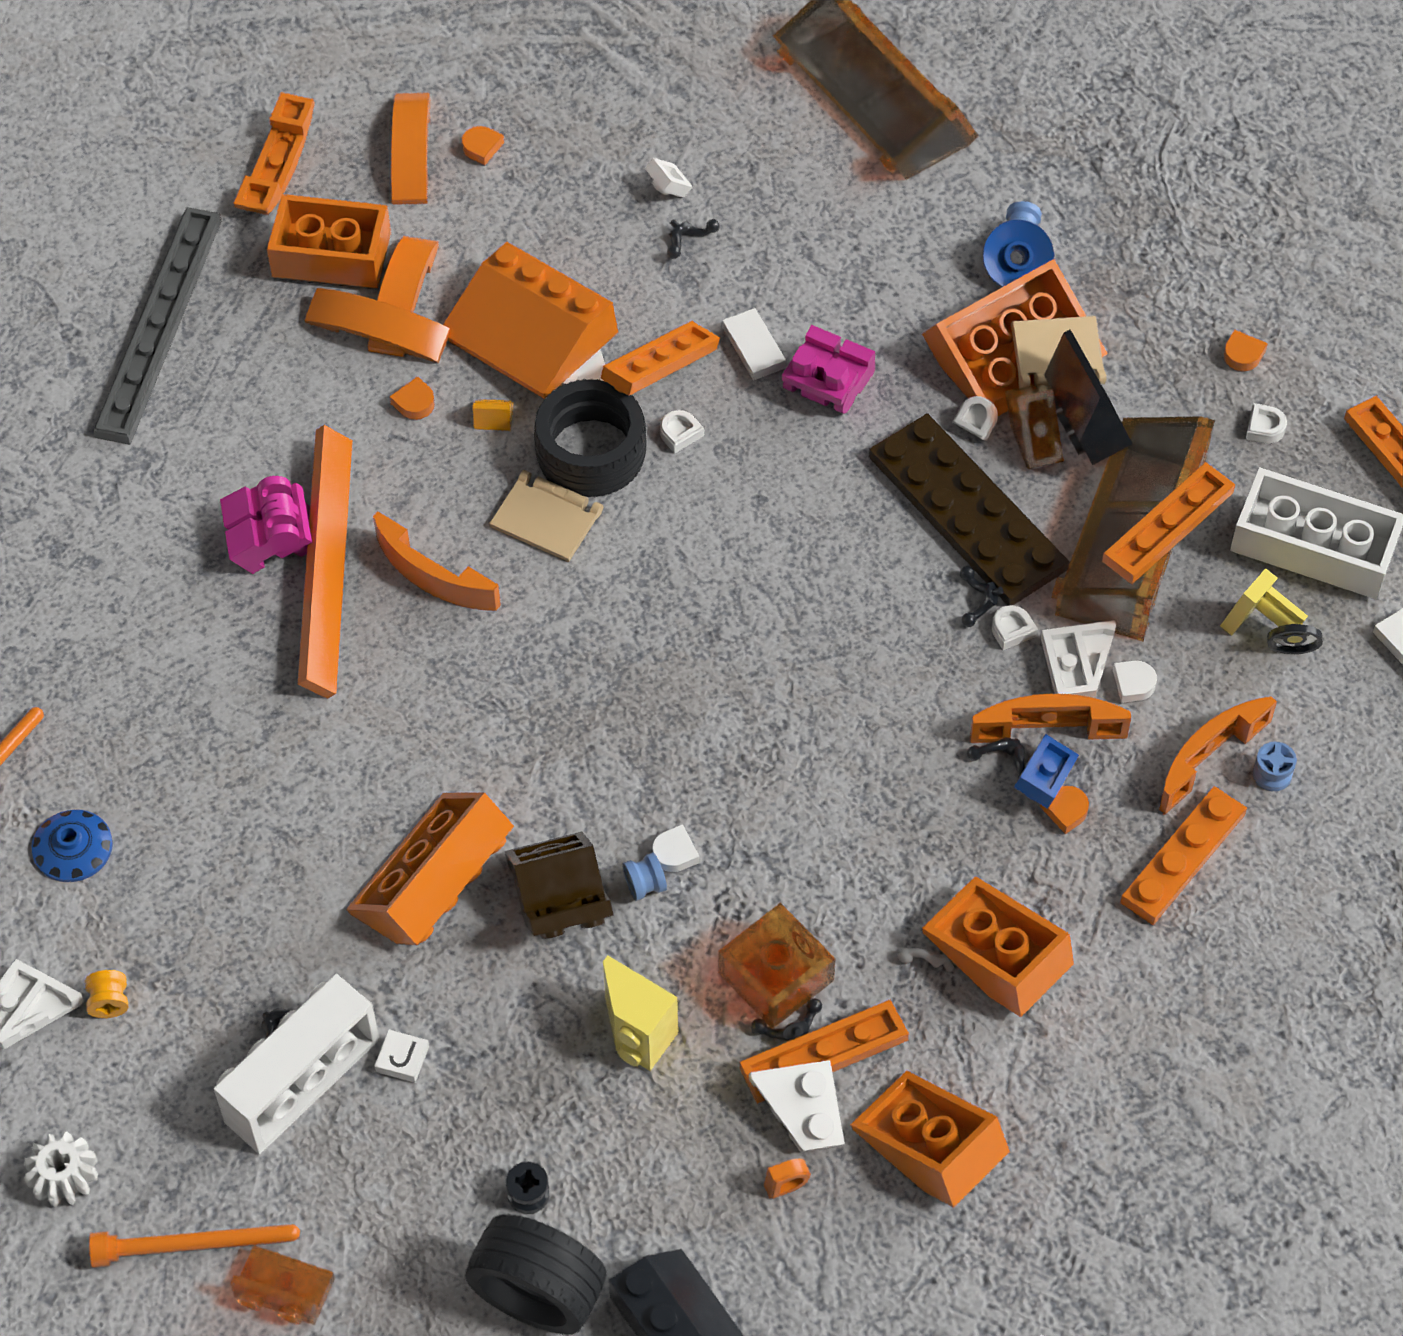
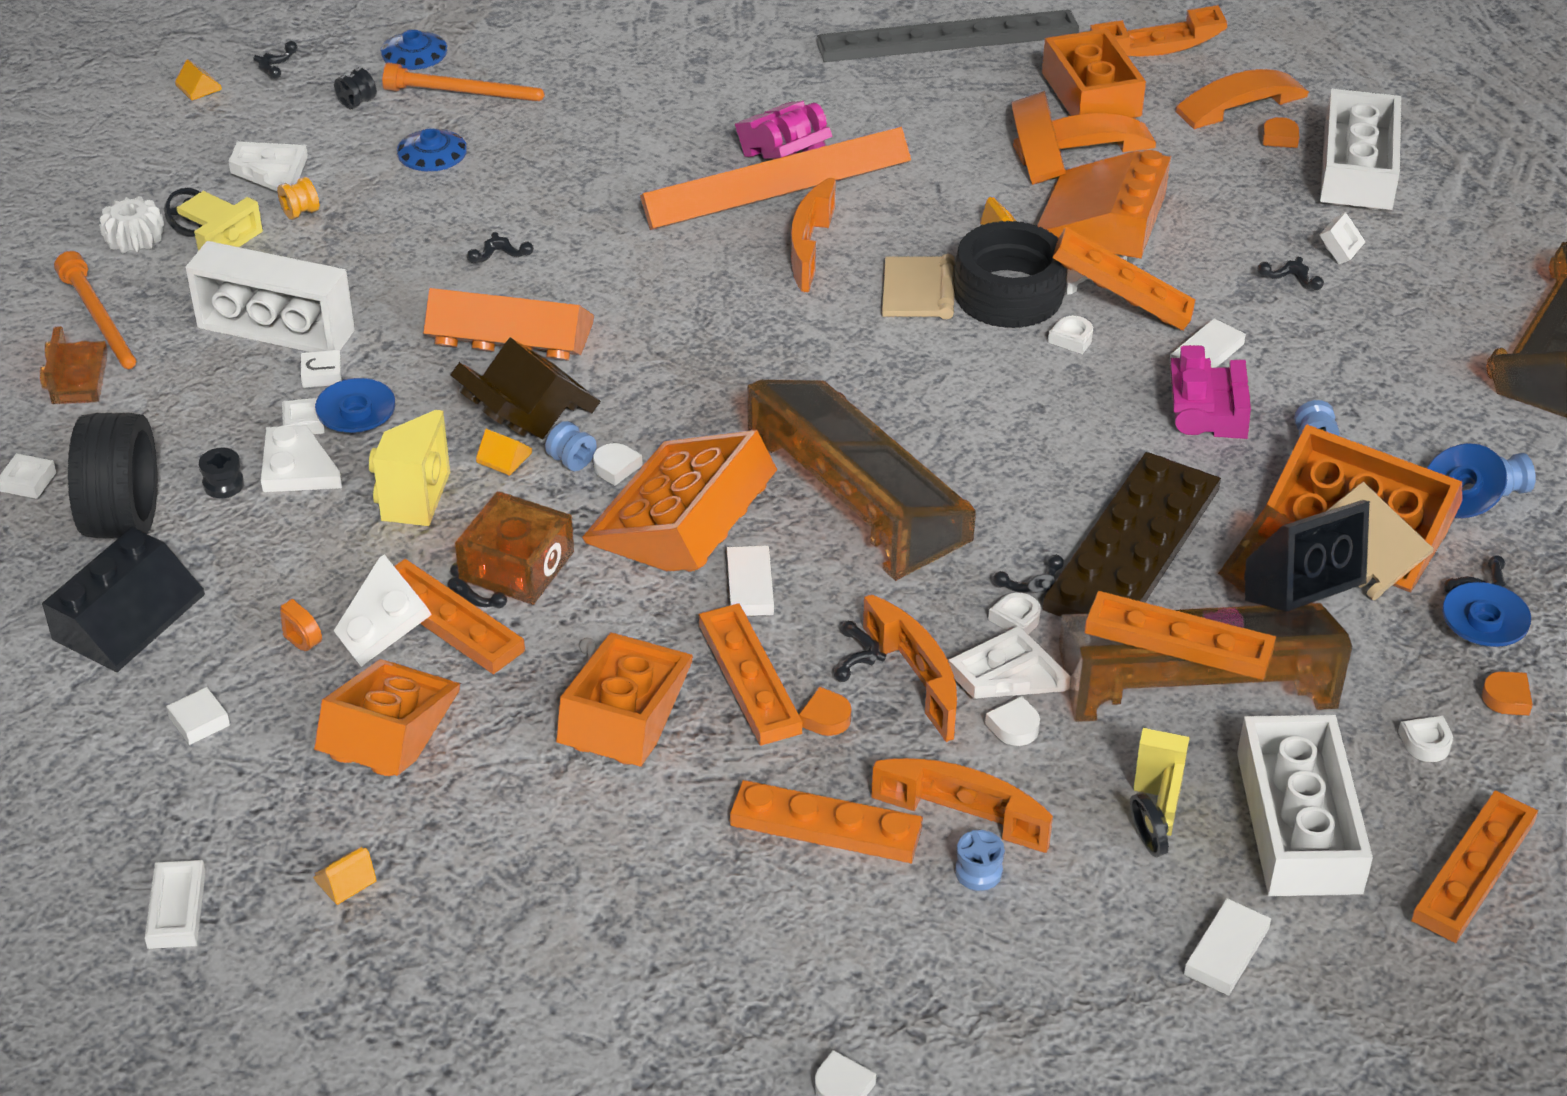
camera: 65 degrees right, 15 degrees down
orange tile [390,376,435,420] -> none
white tile [952,396,998,441] -> none
blue plate [1014,734,1079,809] -> none
none -> light yellow piece [164,188,263,251]
none -> white tile [166,687,230,745]
none -> white wing [261,425,342,492]
none -> white tile [282,398,325,434]
none -> light orange slope [313,847,377,905]
none -> blue dish [315,378,396,433]
none -> black piece [467,232,534,263]
none -> light orange slope [476,429,532,476]
none -> orange slope [582,430,777,572]
none -> orange plate [699,603,803,746]
none -> white tile [727,545,774,616]
none -> clear orange windscreen [747,379,976,581]
none -> medium blue wheel [1294,400,1340,437]
none -> white brick [1320,89,1401,210]
none -> blue dish [1442,582,1531,647]
none -> black piece [1444,555,1506,593]

